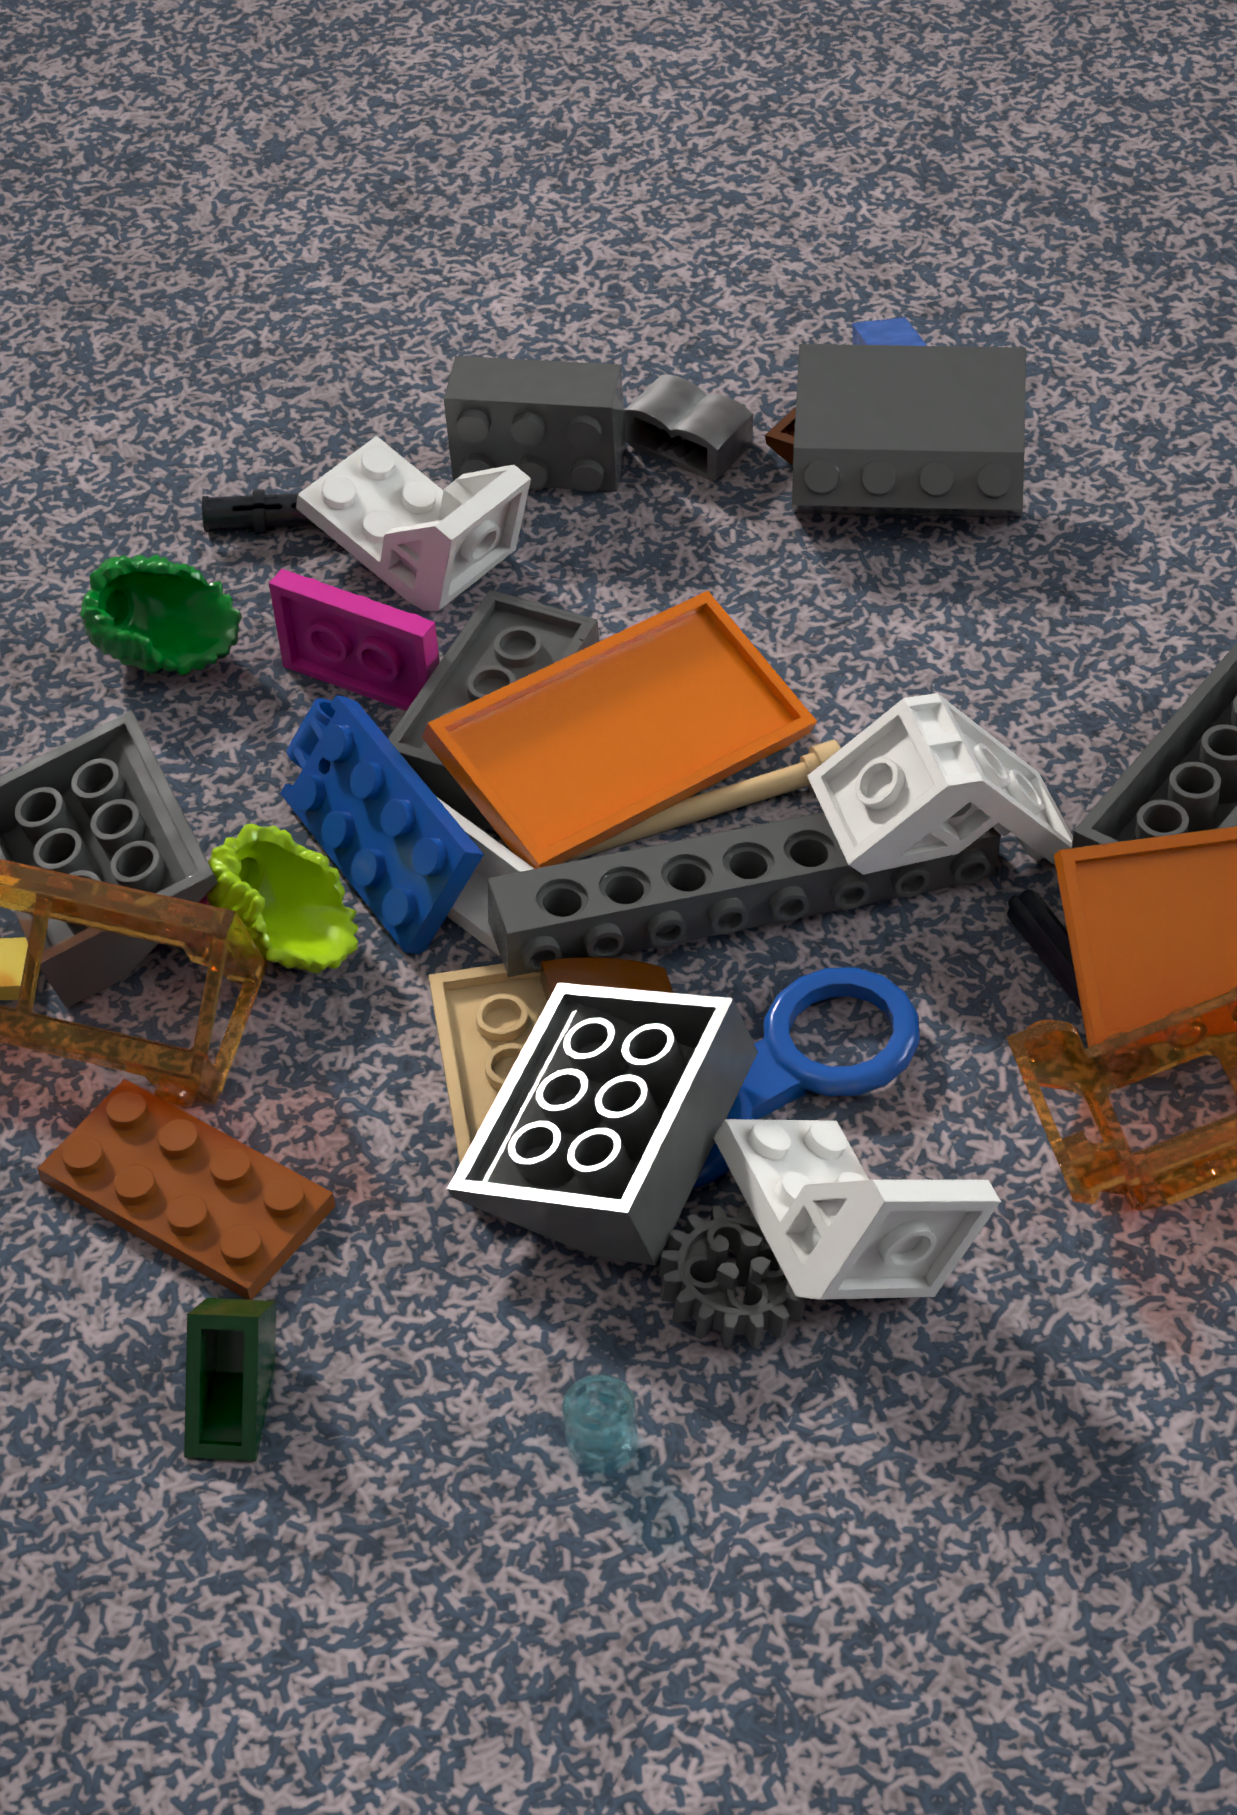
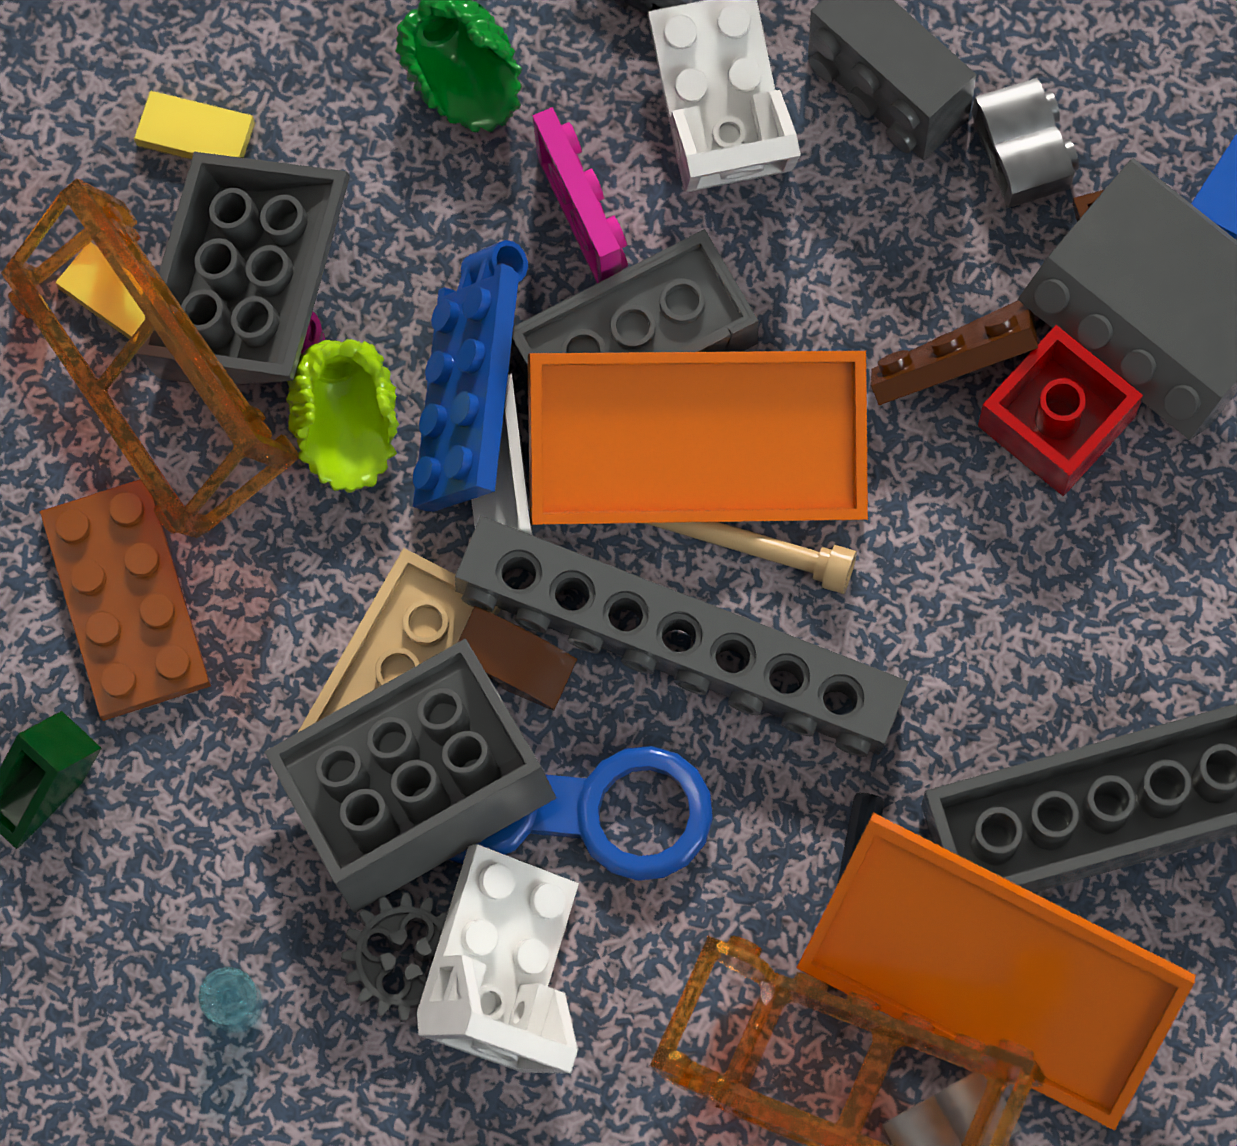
camera: 40 degrees right, 25 degrees up
white bracket [807,693,1073,875] -> none
none -> reddish brown wing [871,300,1038,405]
none -> red brick [978,325,1143,497]

